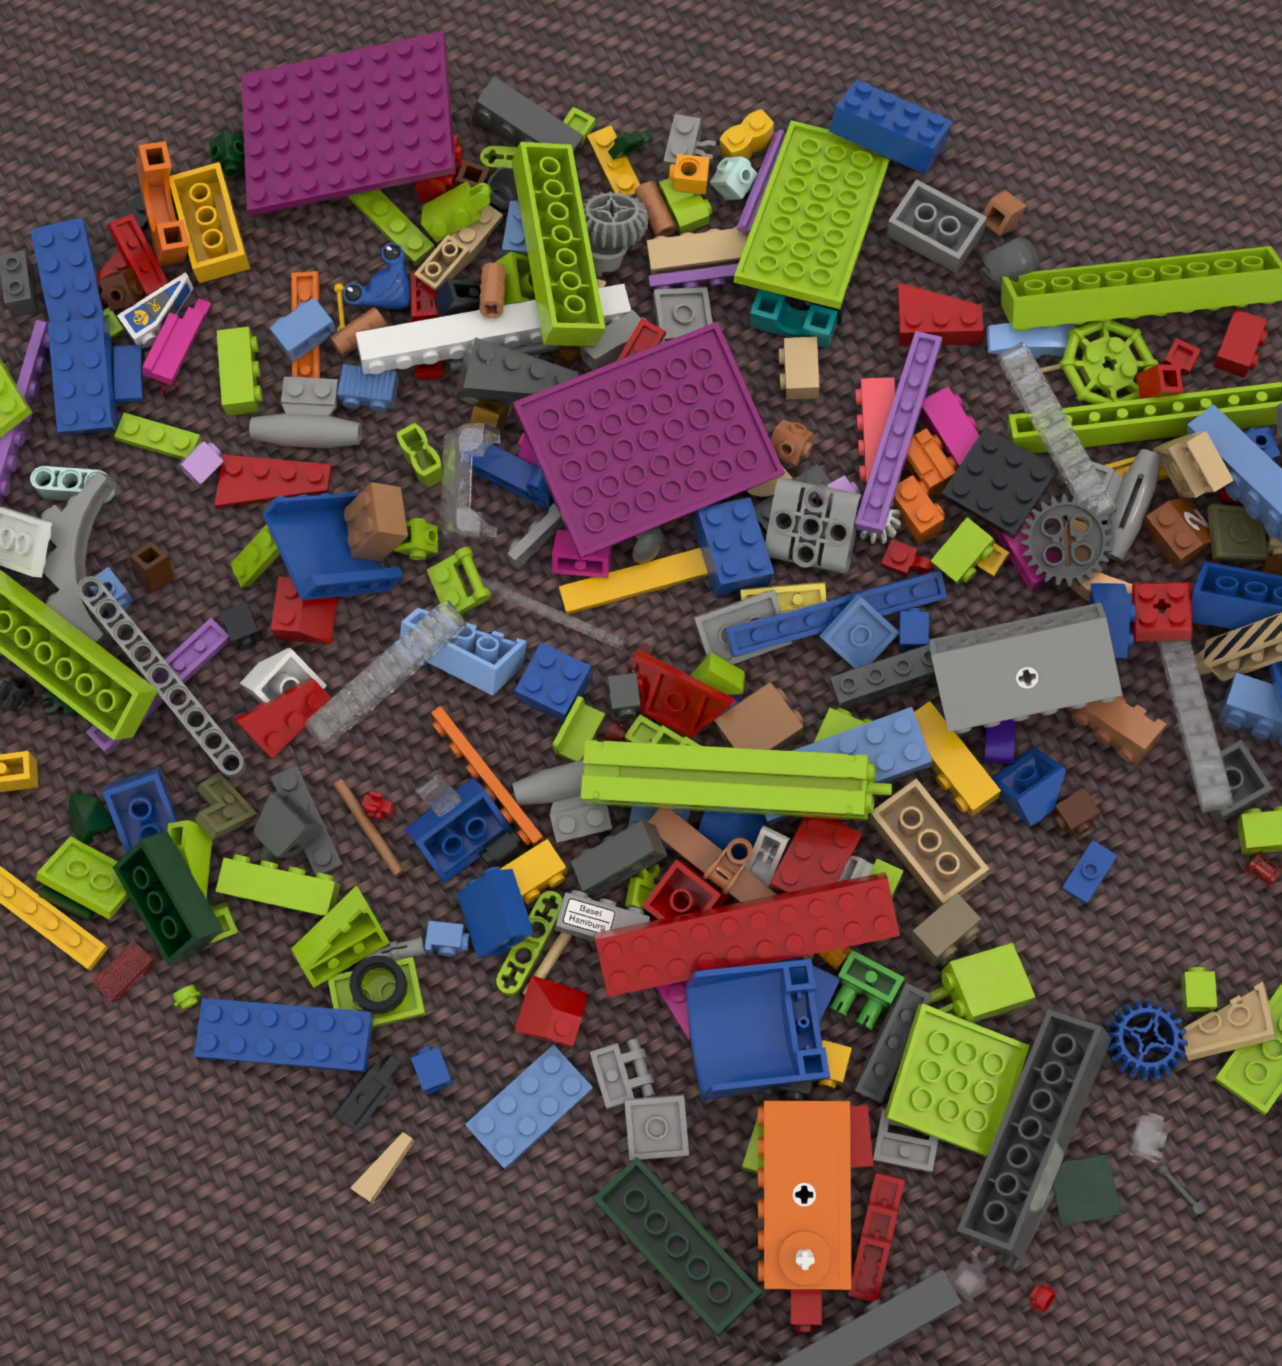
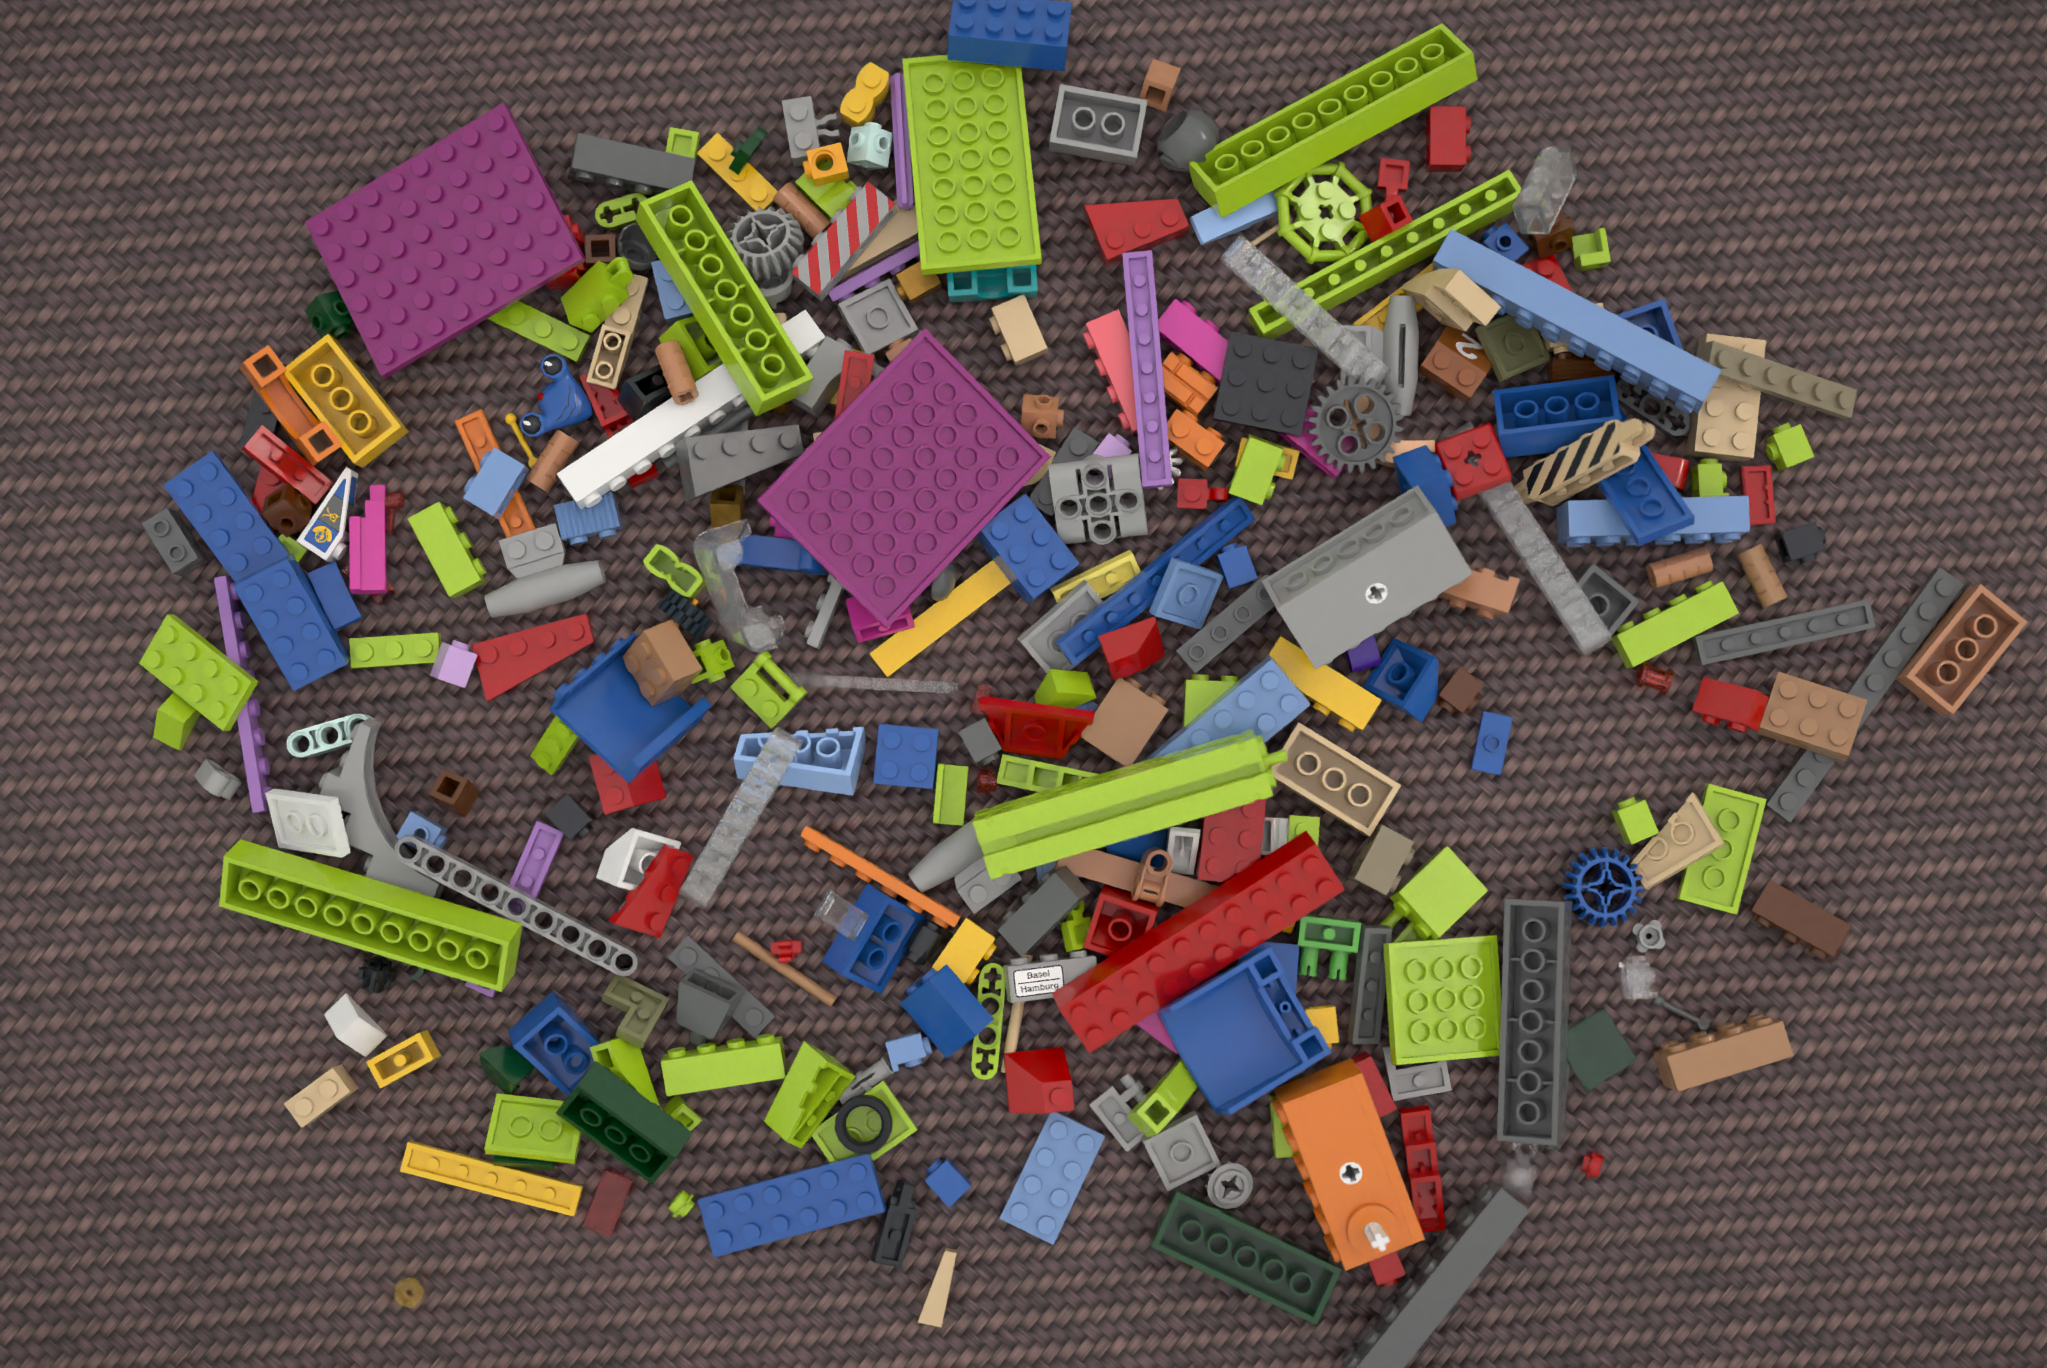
camera: 30 degrees left, 15 degrees up
none -> clear red hand [384,493,405,534]
none -> black wheel [657,588,714,639]
none -> light grey brick [791,182,898,302]
none -> pearl gold brick [894,261,942,306]
none -> red slope [1098,617,1165,680]
none -> lime slope [1126,1058,1198,1137]
none -> light grey gear [1205,1161,1253,1209]
none -> light grey plate [1632,920,1665,953]
none -> medium nougat brick [1653,1013,1794,1092]

